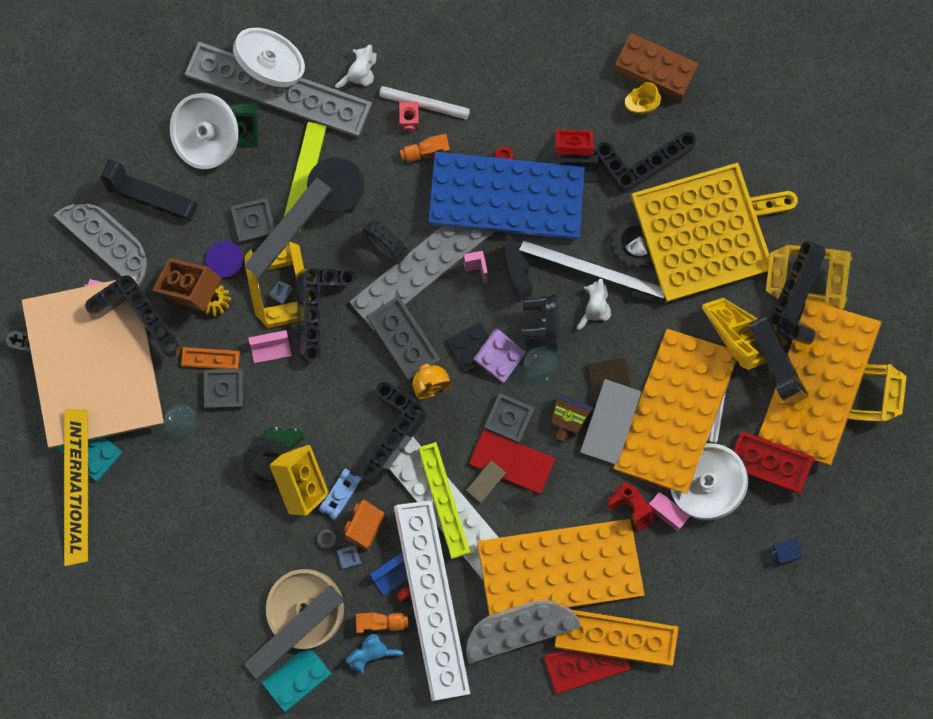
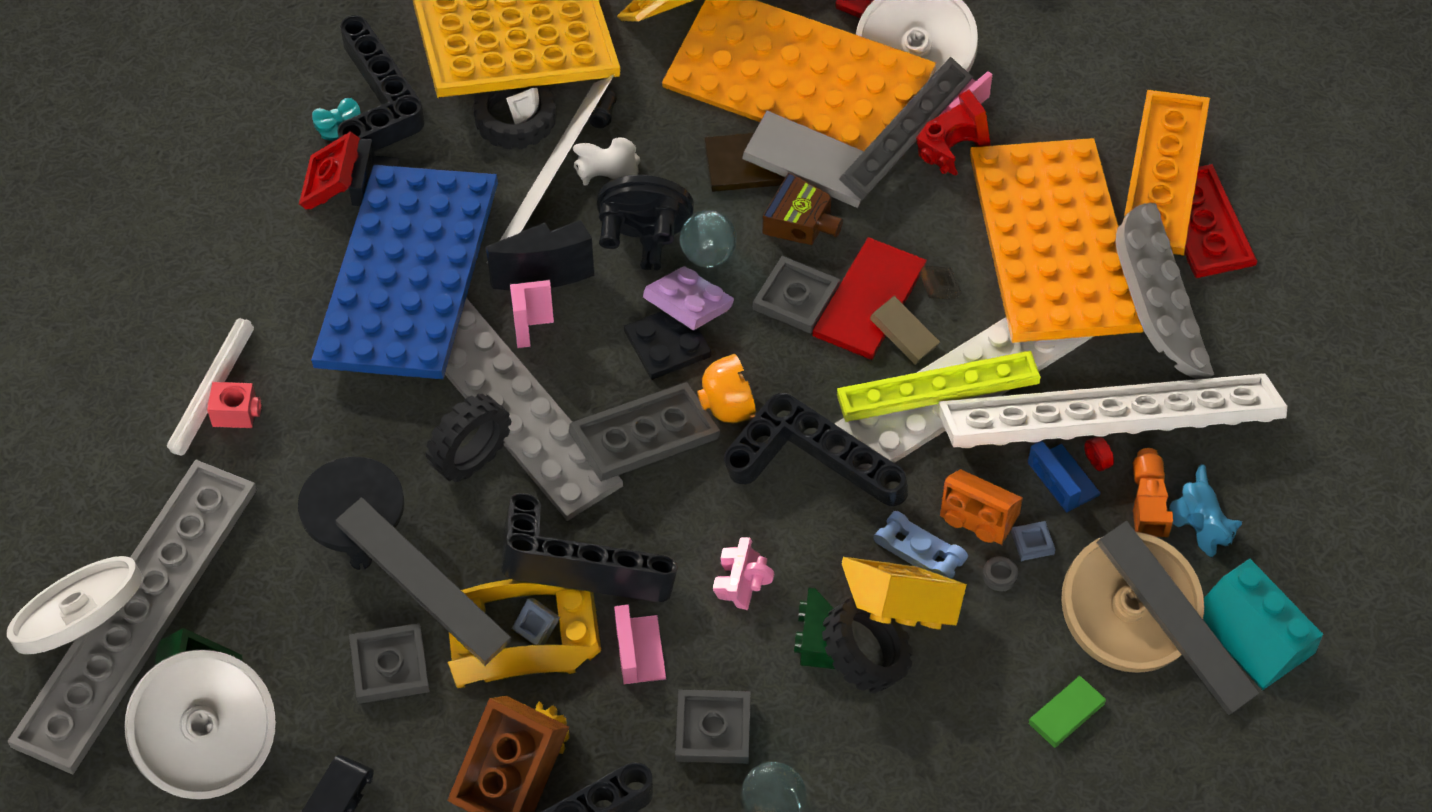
camera: 85 degrees left, 20 degrees down
orange tile [181,347,240,369] -> none
dark purple tile [206,241,244,279] -> none
neon yellow tile [284,122,327,232] -> none
white animal [335,45,376,88] -> none
orange piece [400,134,450,163] -> none
red tile [495,147,514,160] -> none
dark orange brick [614,33,699,102] -> none
yellow piece [625,82,661,115] -> none
none -> teal piece [312,98,361,141]
none -> bright pink hips [713,538,774,610]
none -> dark grey tile [839,57,973,200]
none -> bright green tile [1029,676,1106,748]

